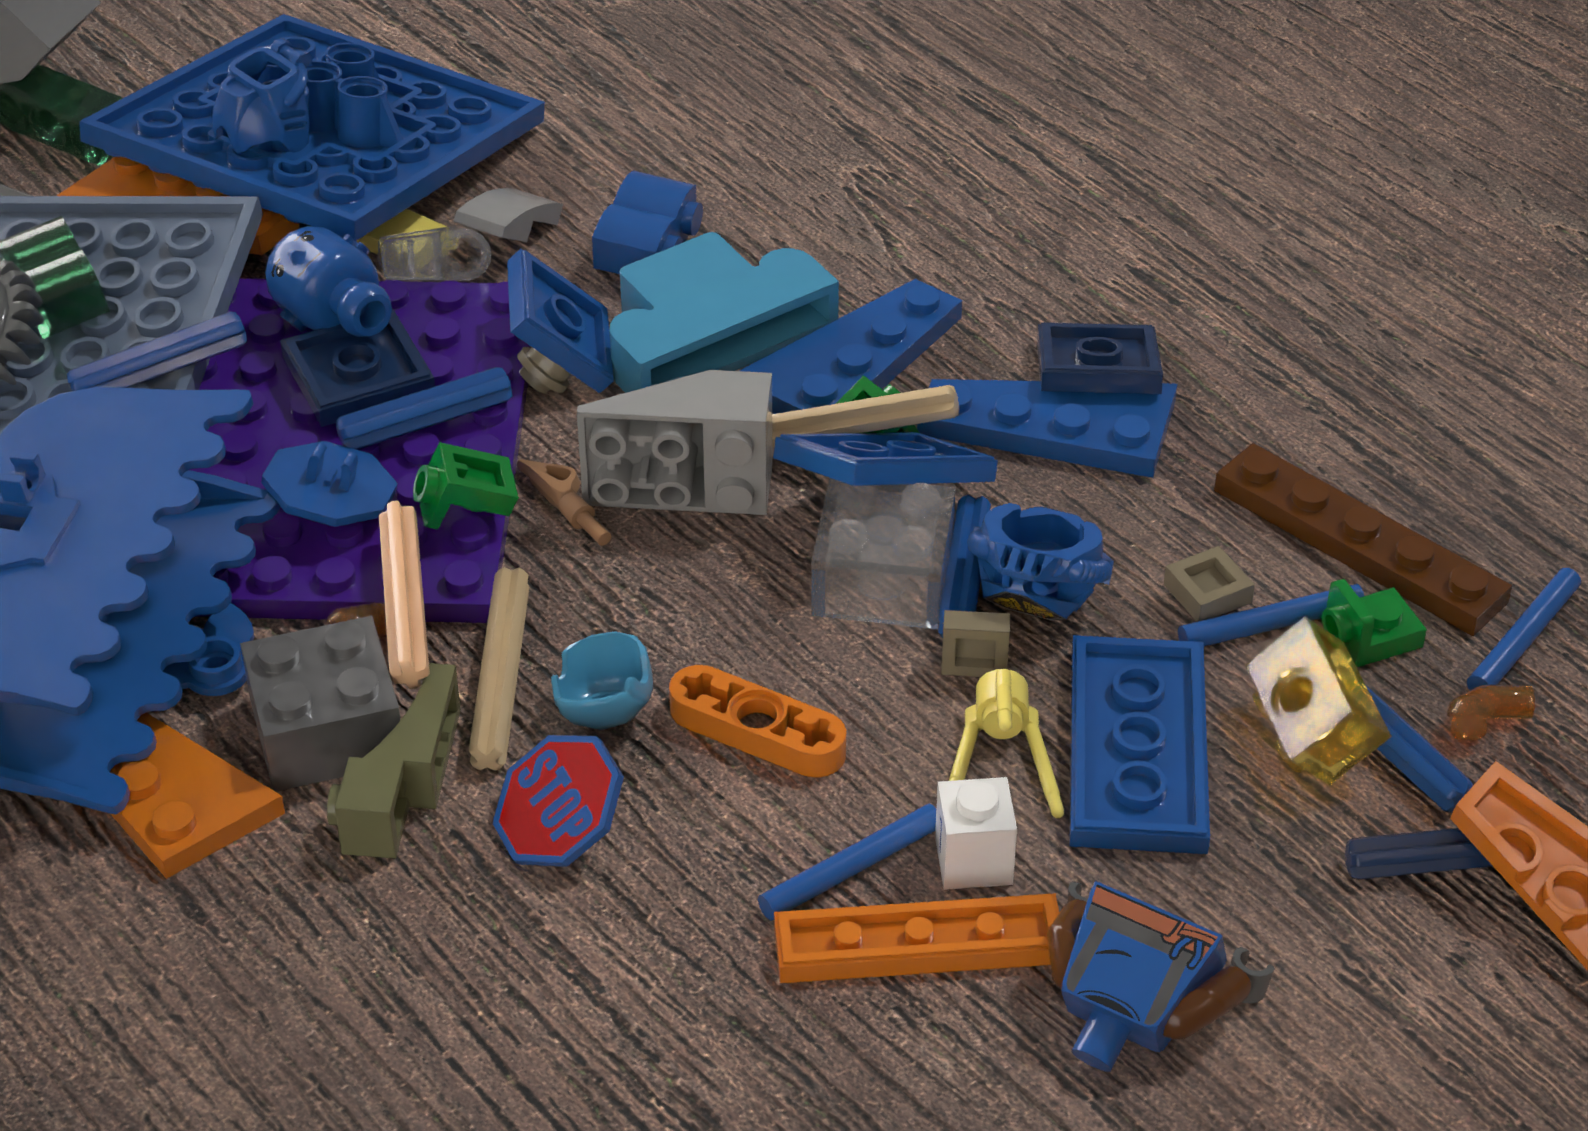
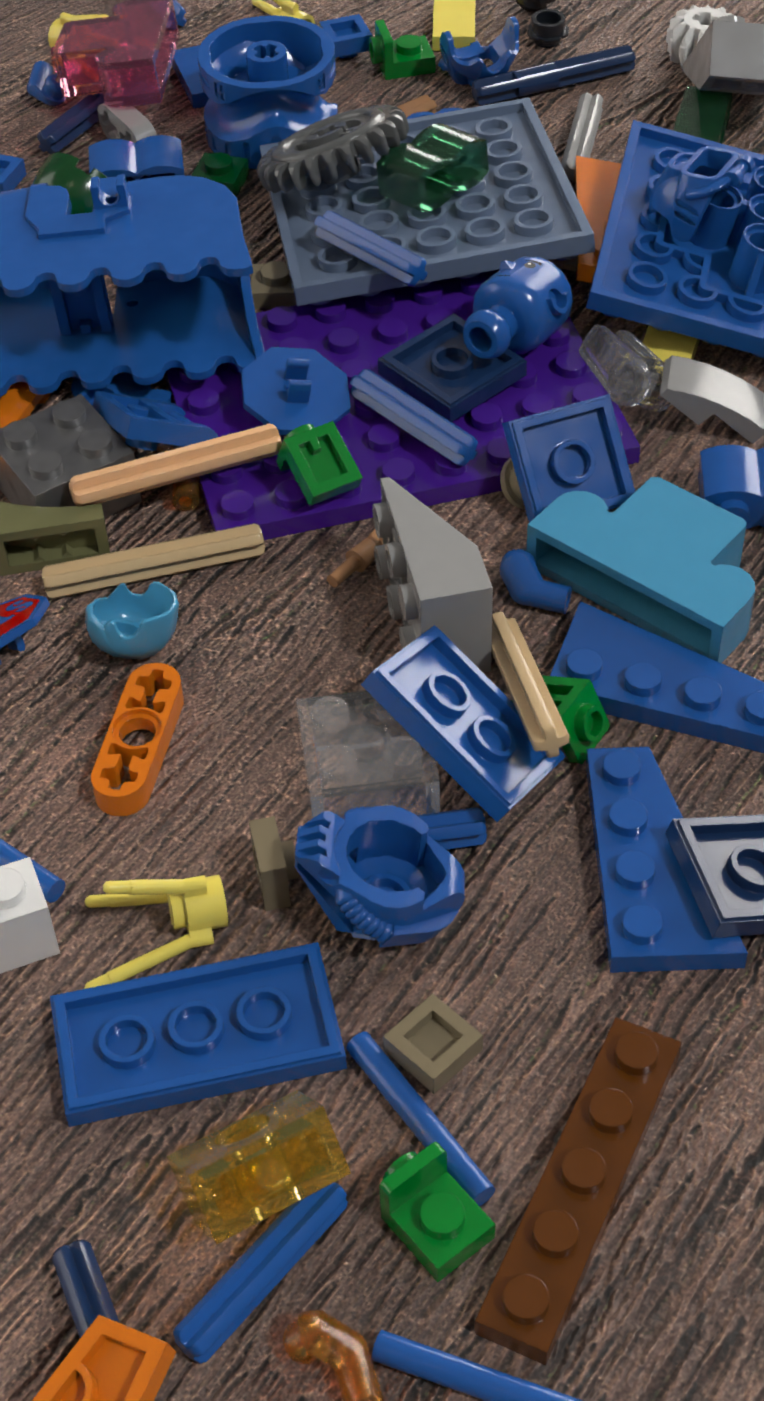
camera: 75 degrees right, 5 degrees up
none -> blue plate [93,391,218,451]

